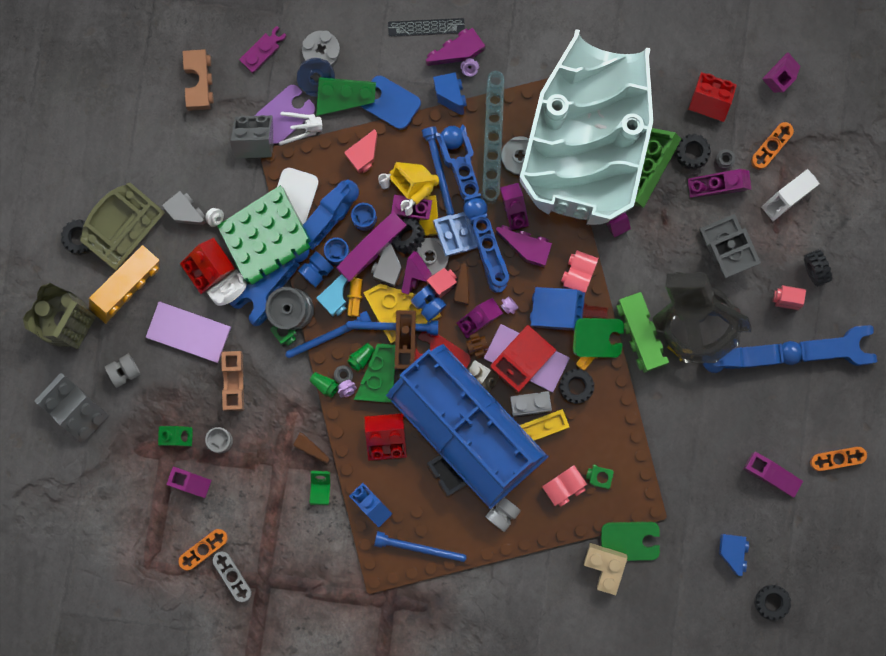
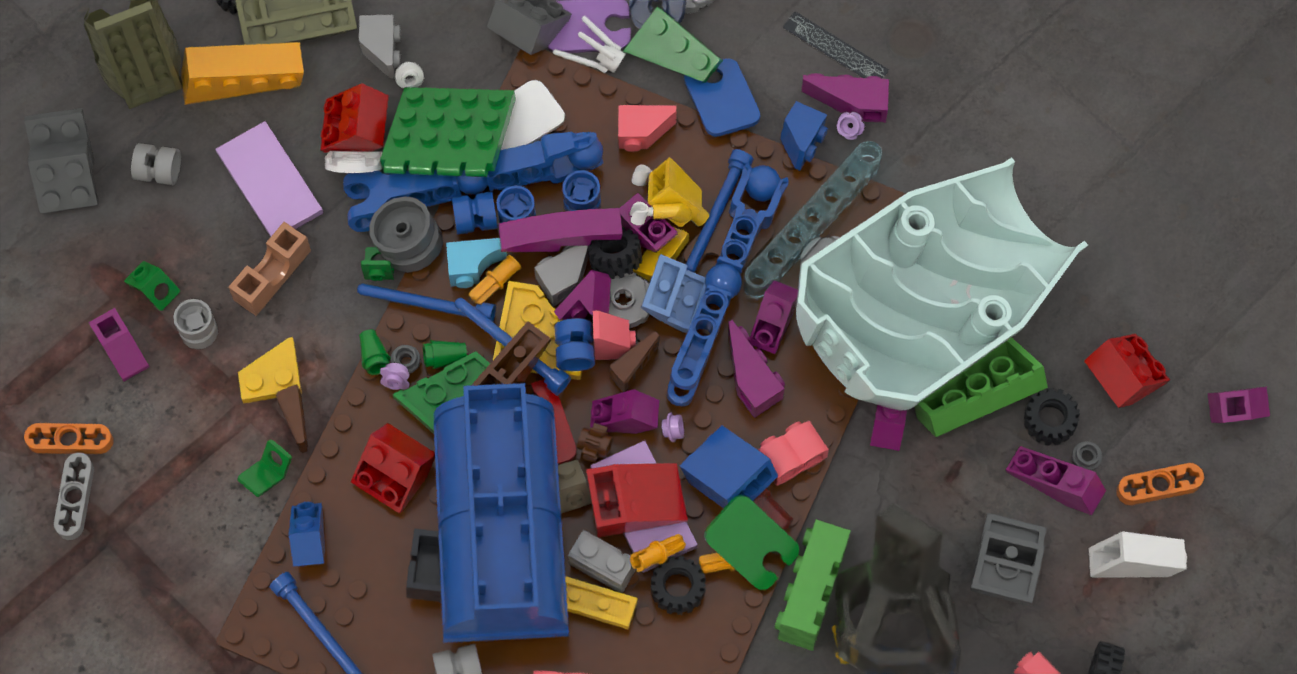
camera: 35 degrees right, 15 degrees down
none -> yellow wing [238,337,302,404]
none -> light orange axle [630,534,686,572]

